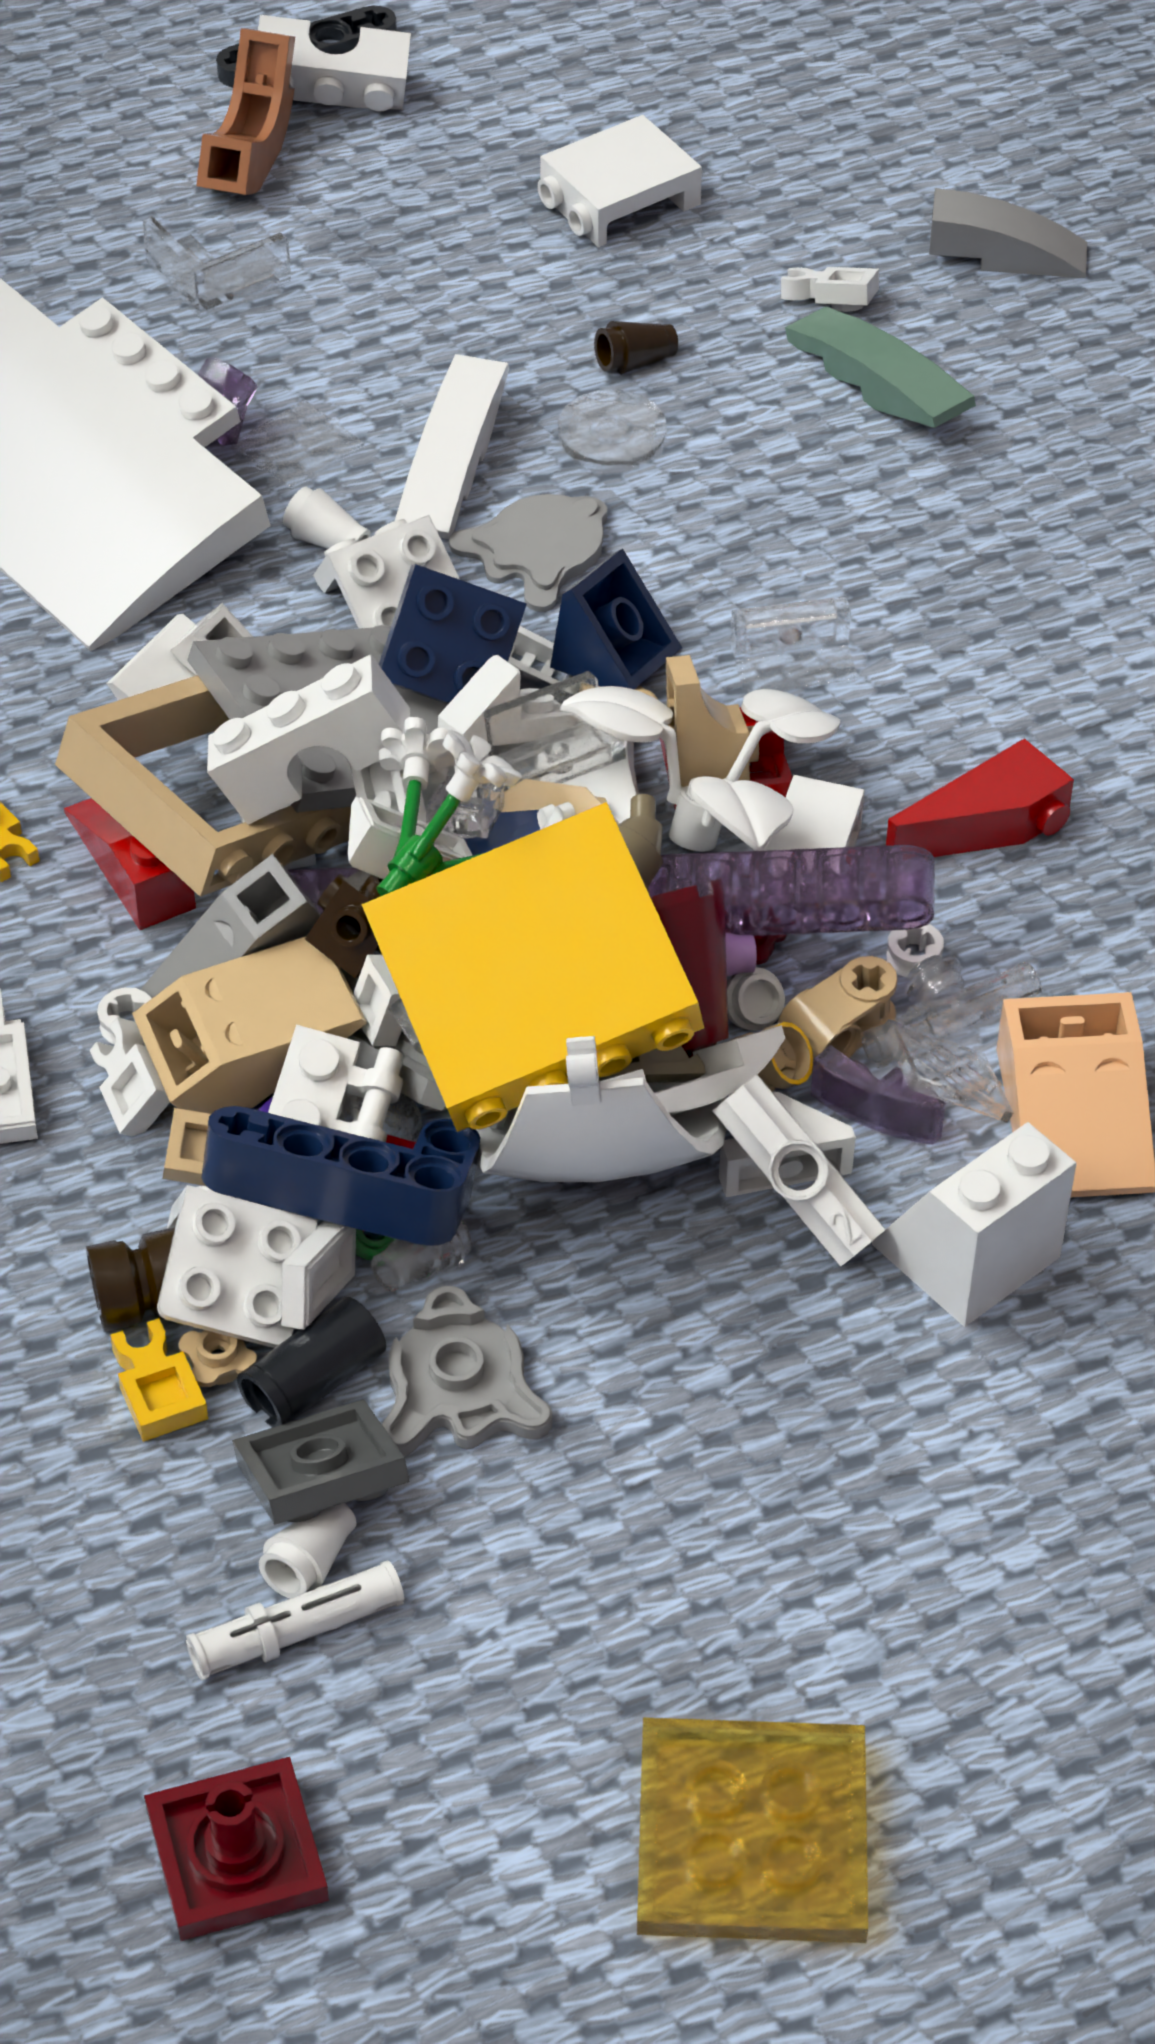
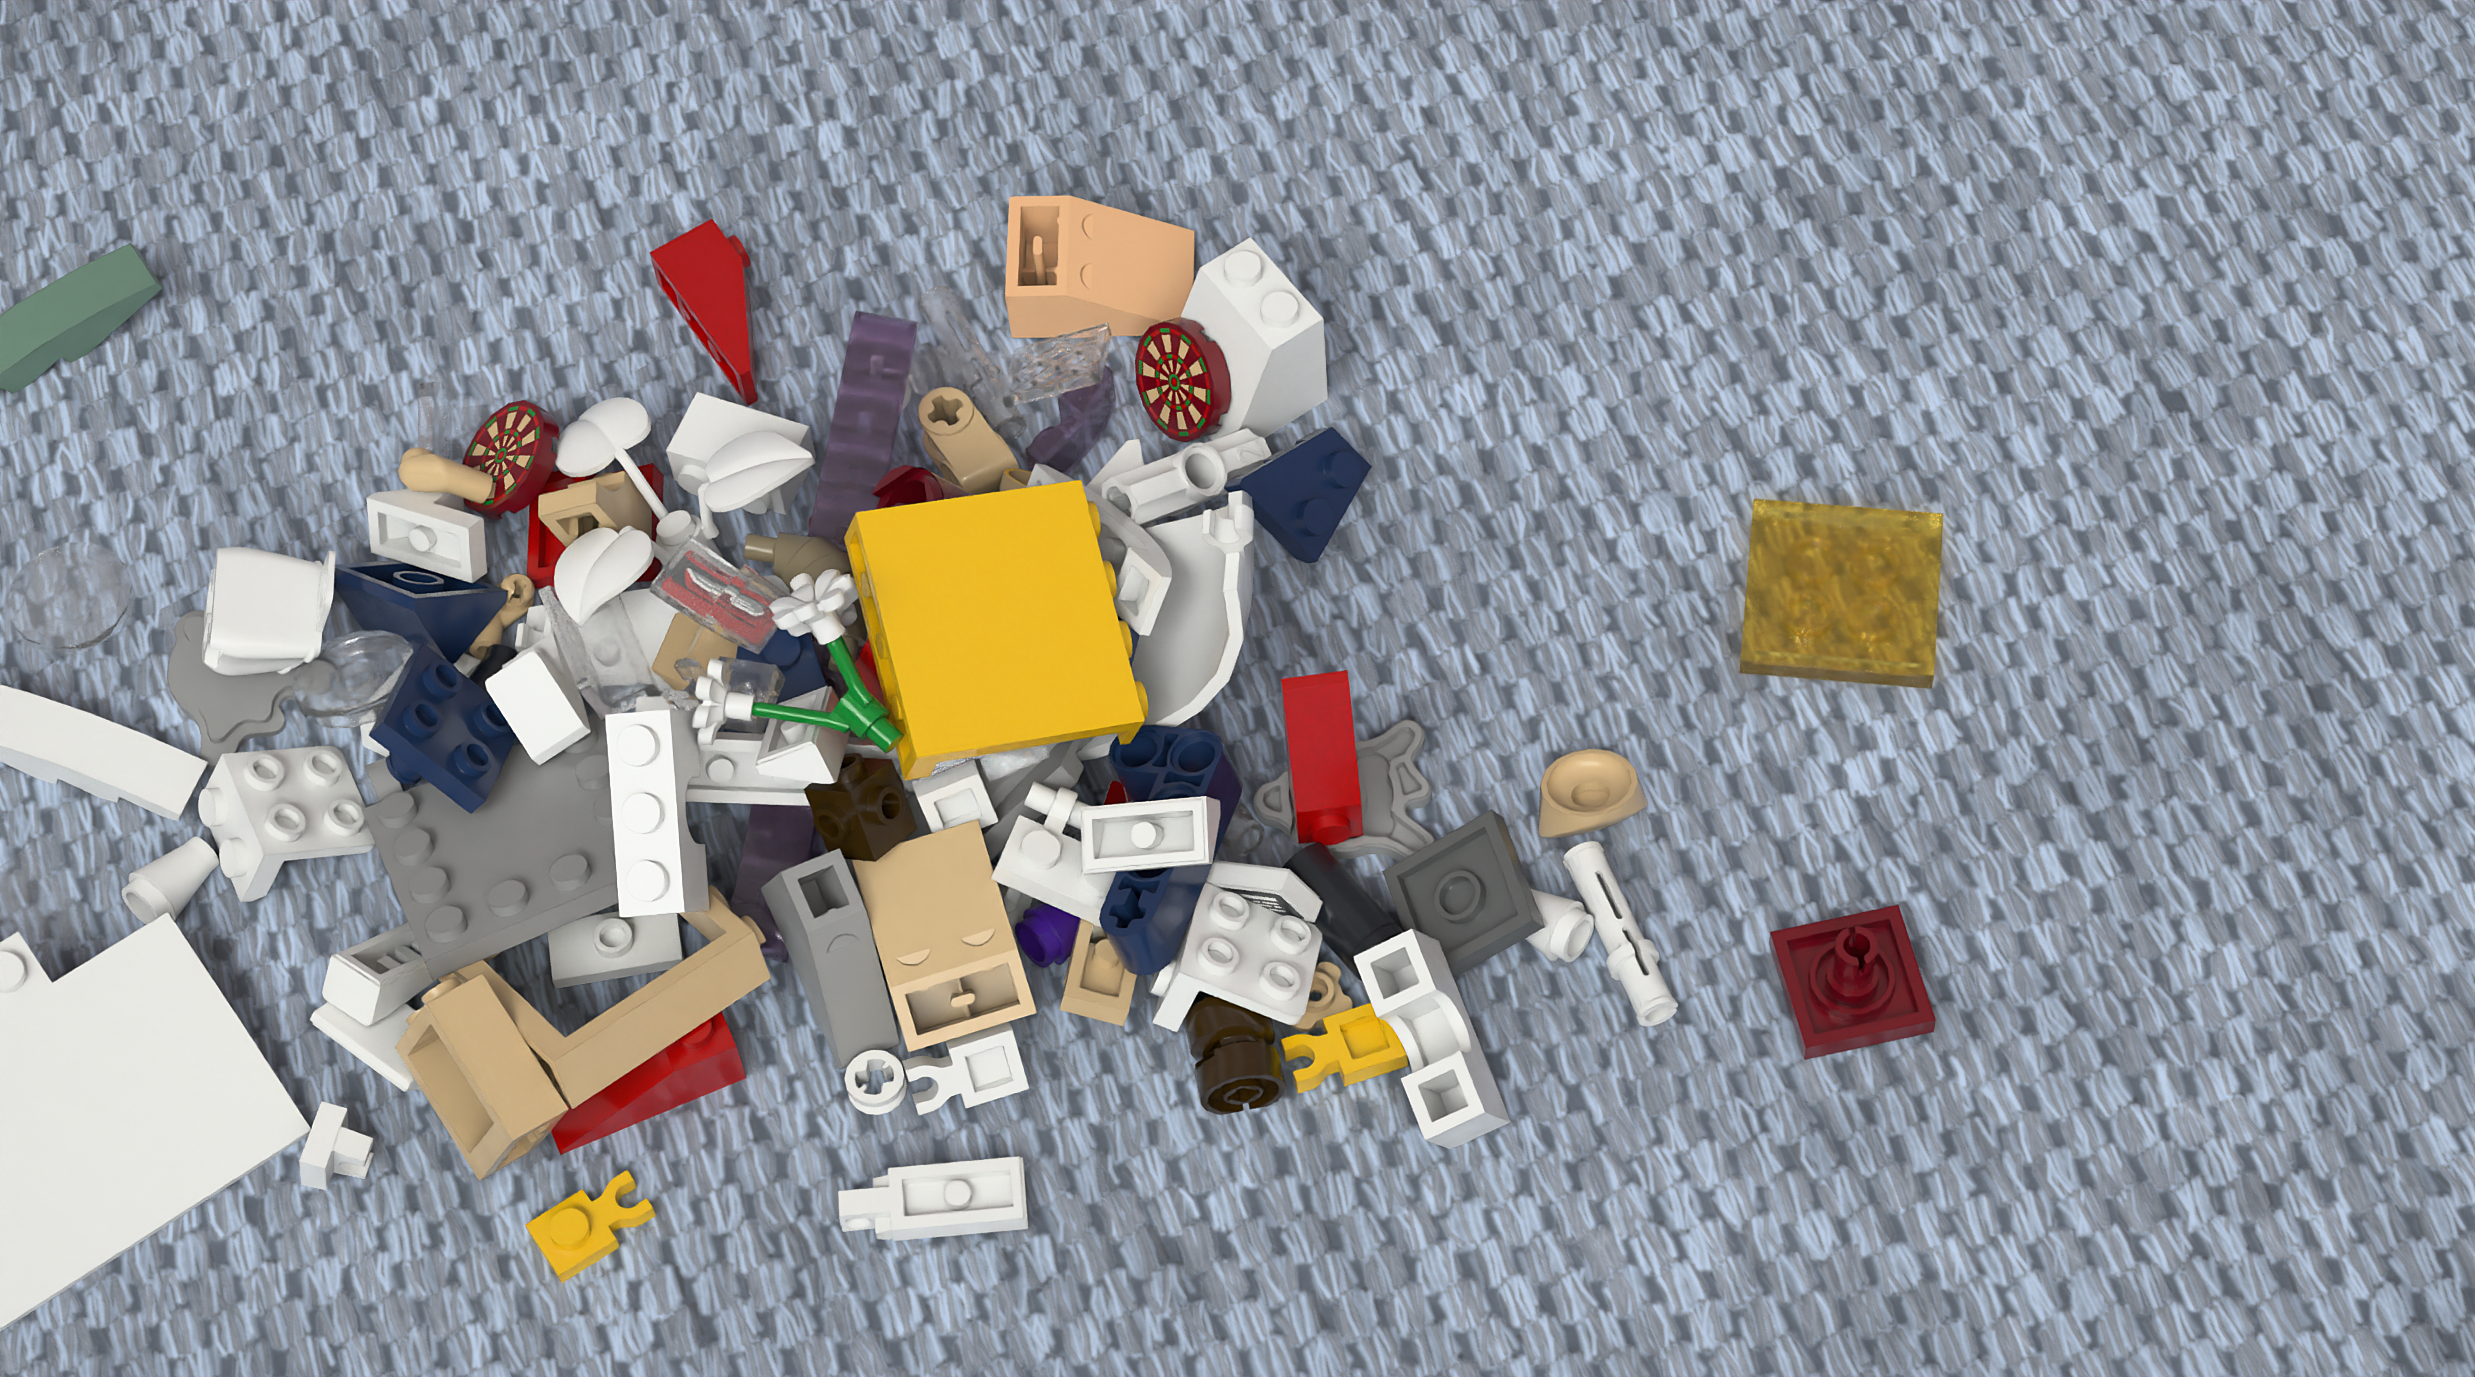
camera: 80 degrees left, 10 degrees up
none -> white piece [202,547,336,676]
none -> clear tile [291,630,414,728]
none -> white tile [299,1101,374,1190]
none -> white slope [366,488,487,583]
none -> tan window [395,973,569,1181]
none -> tan arm [398,447,493,504]
none -> dark red tile [462,400,559,521]
none -> clear slope [650,535,791,655]
none -> white slope [1080,796,1221,875]
none -> dark red tile [1135,317,1231,443]
none -> dark blue wing [1224,427,1372,564]
none -> red slope [1281,670,1363,845]
none -> white arch [1353,929,1511,1149]
none -> tan piece [1538,749,1648,838]

